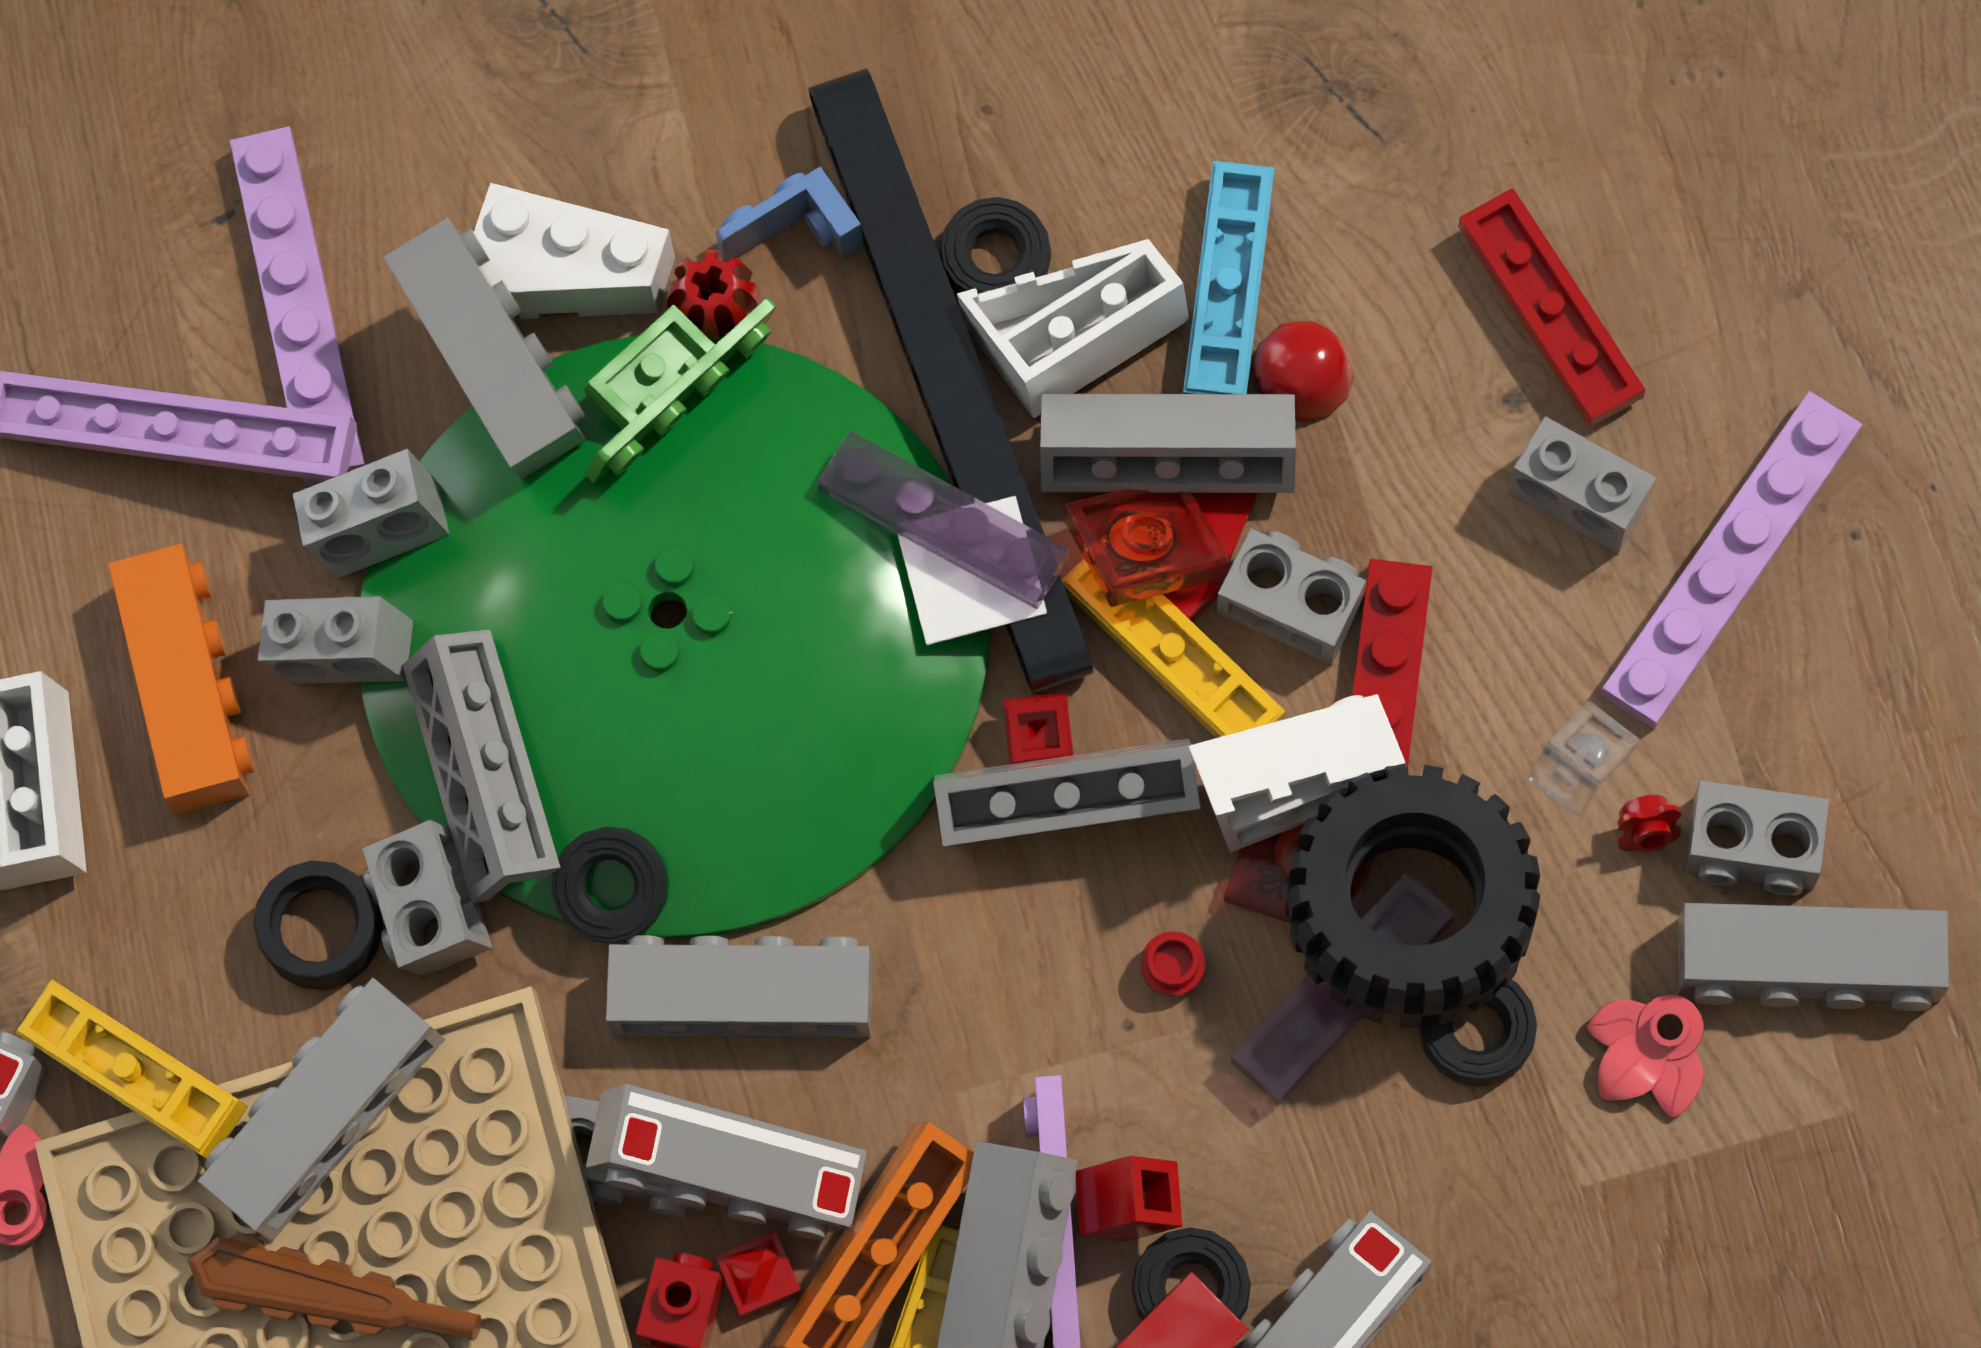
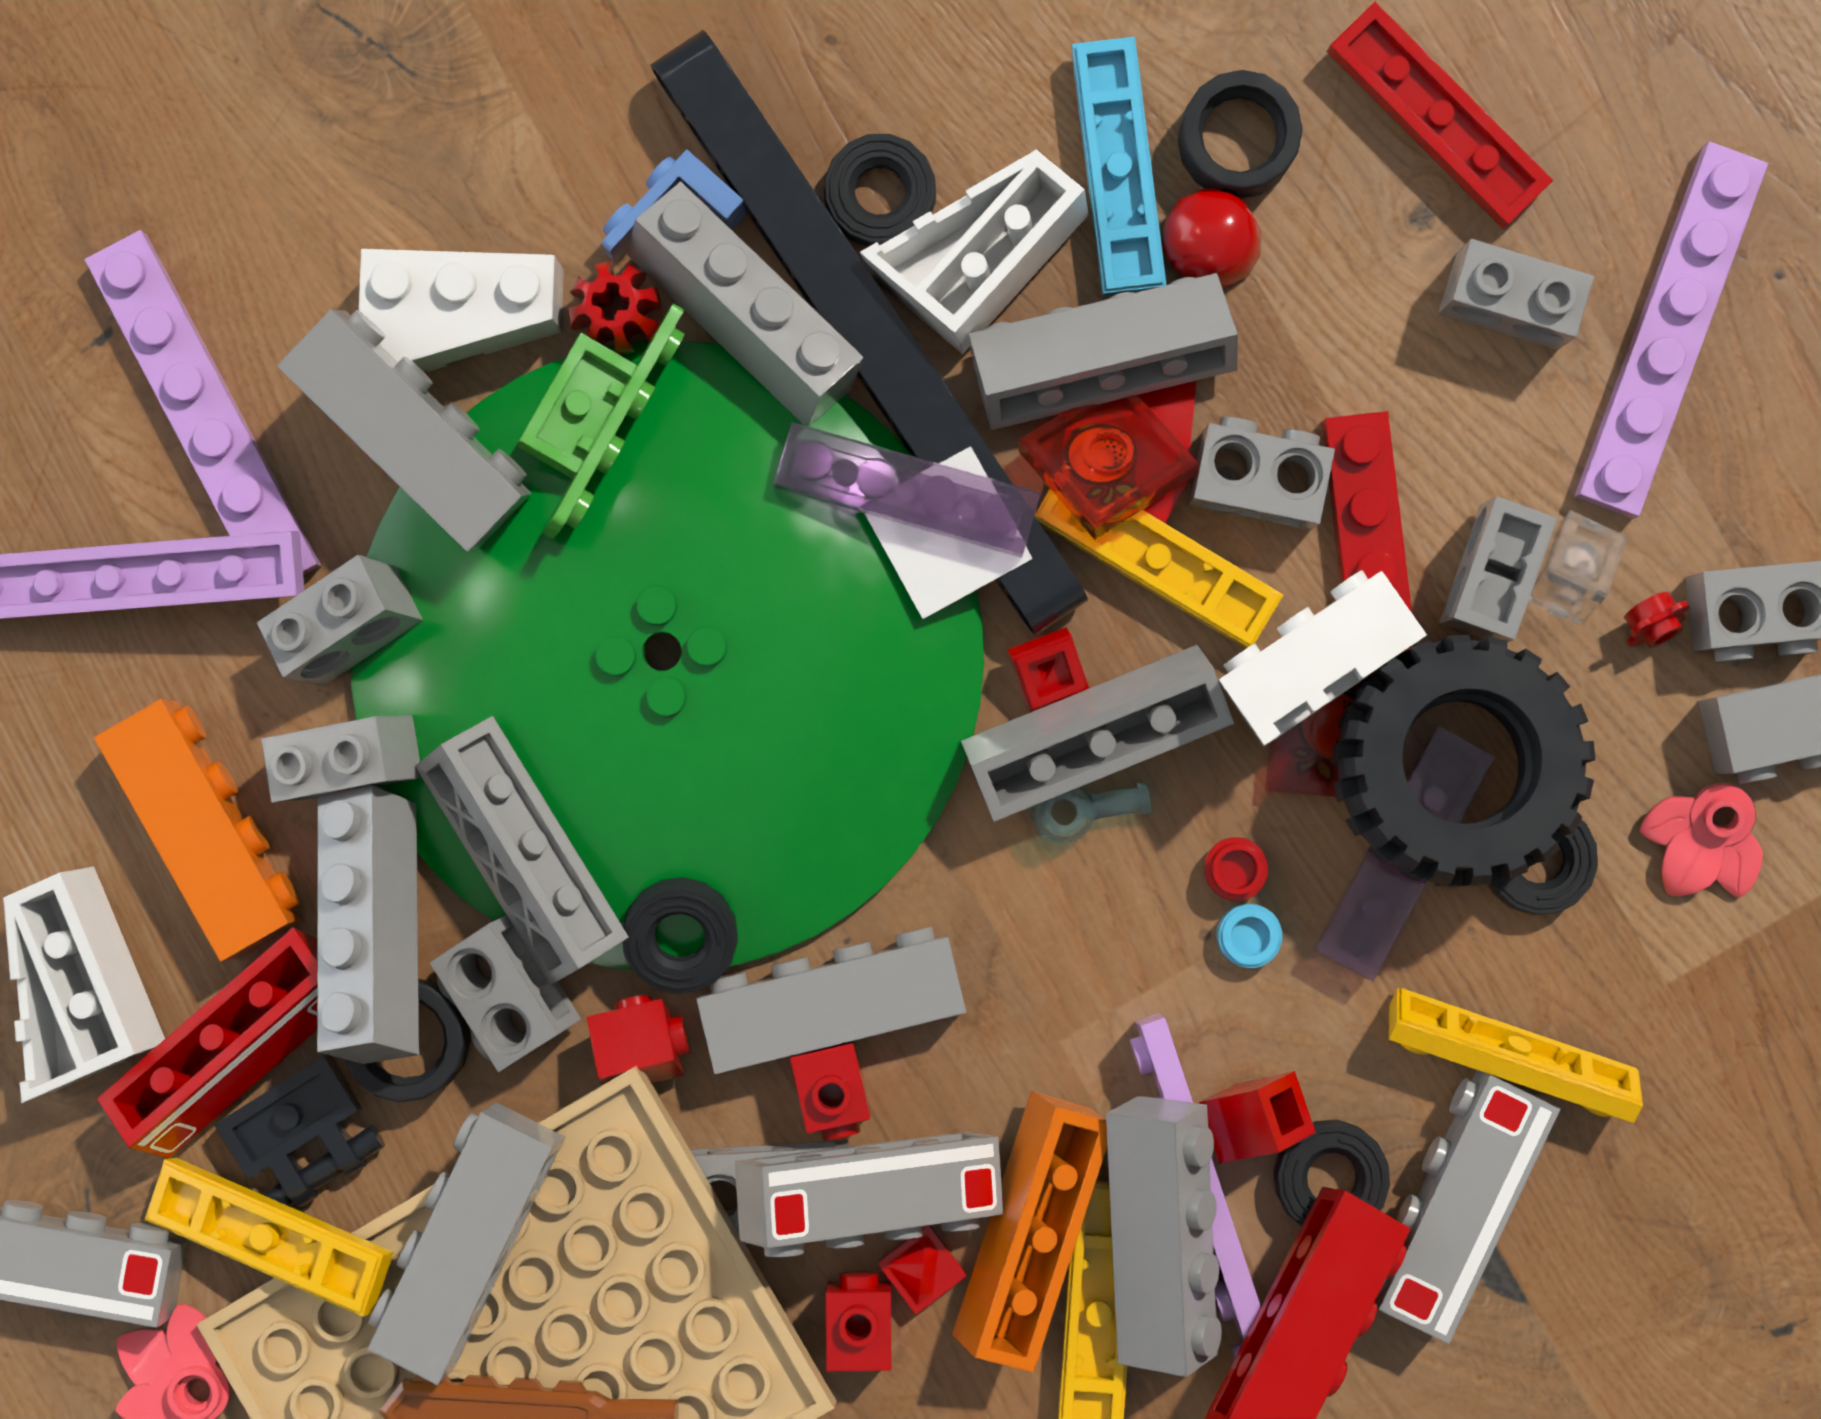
camera: 25 degrees left, 15 degrees up
none -> red brick [97,928,318,1159]
none -> black plate [214,1055,385,1207]
none -> light grey brick [317,785,419,1064]
none -> red brick [586,996,690,1084]
none -> light grey brick [628,182,864,428]
none -> red brick [790,1040,871,1141]
none -> clear light blue bar [1031,782,1152,844]
none -> black tyre [1178,70,1303,199]
none -> medium azure tile [1216,904,1282,968]
none -> yellow plate [1389,988,1643,1123]
none -> light grey brick [1439,496,1558,642]

